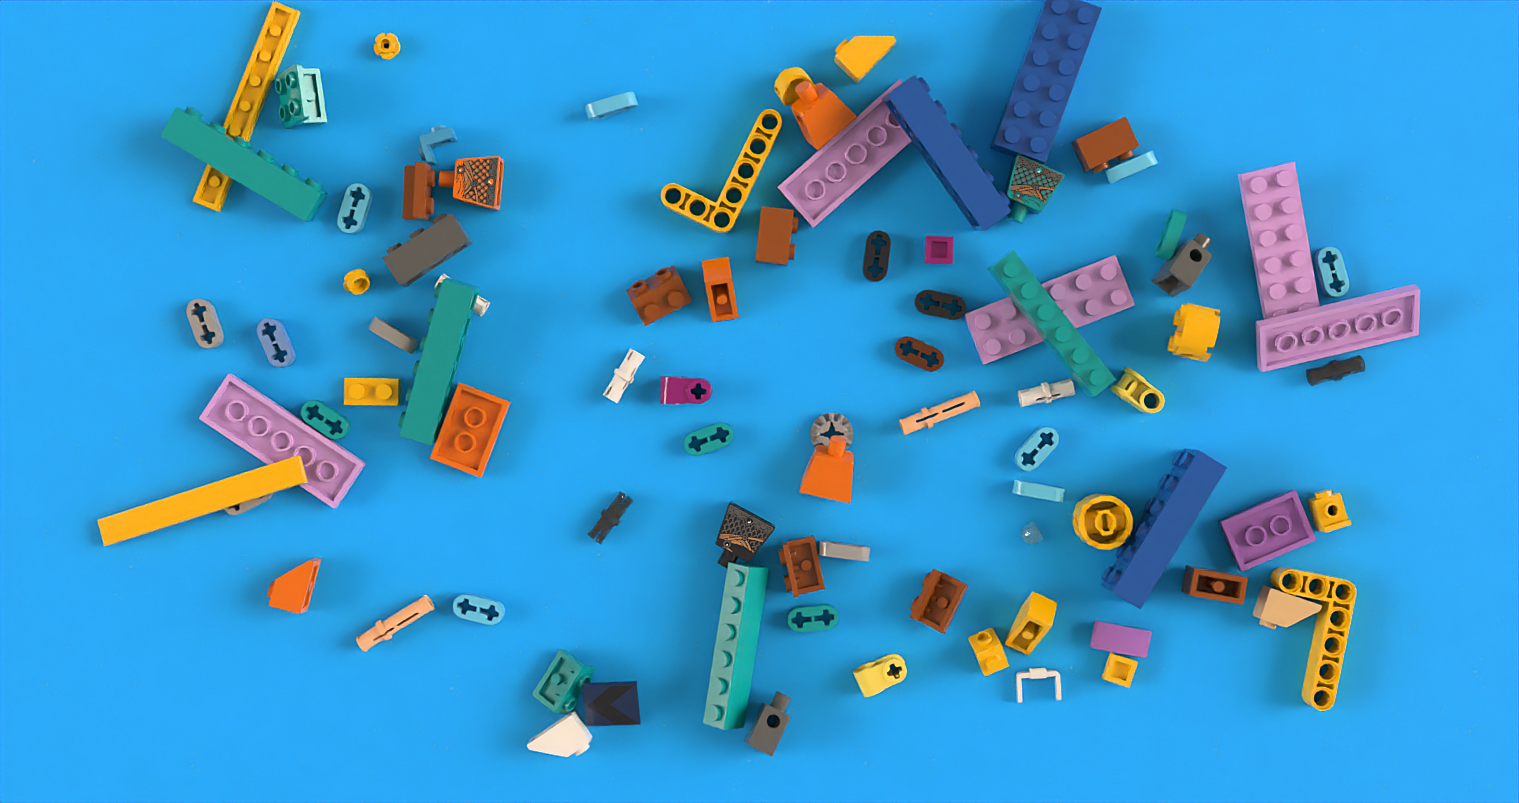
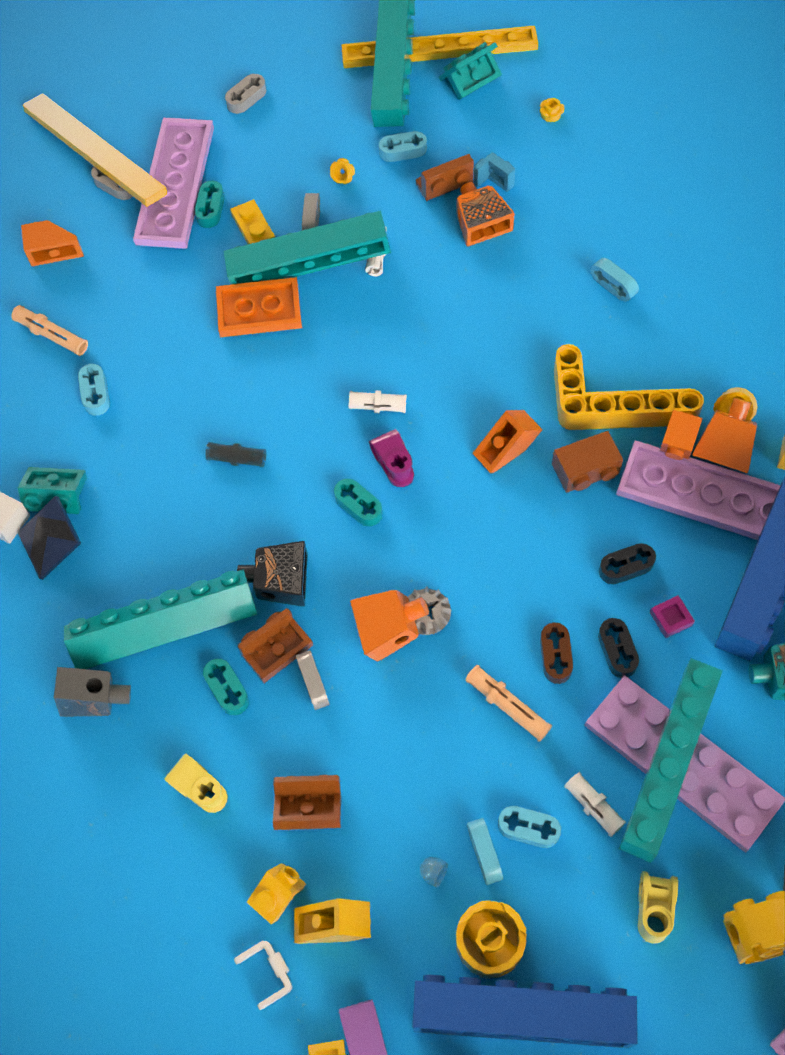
camera: 65 degrees right, 25 degrees down
medium blue beam [257,318,295,367] -> none
dark grey brick [382,213,473,287] -> none
dark orange bracket [627,266,692,326] -> none
none -> orange slope [660,410,703,460]

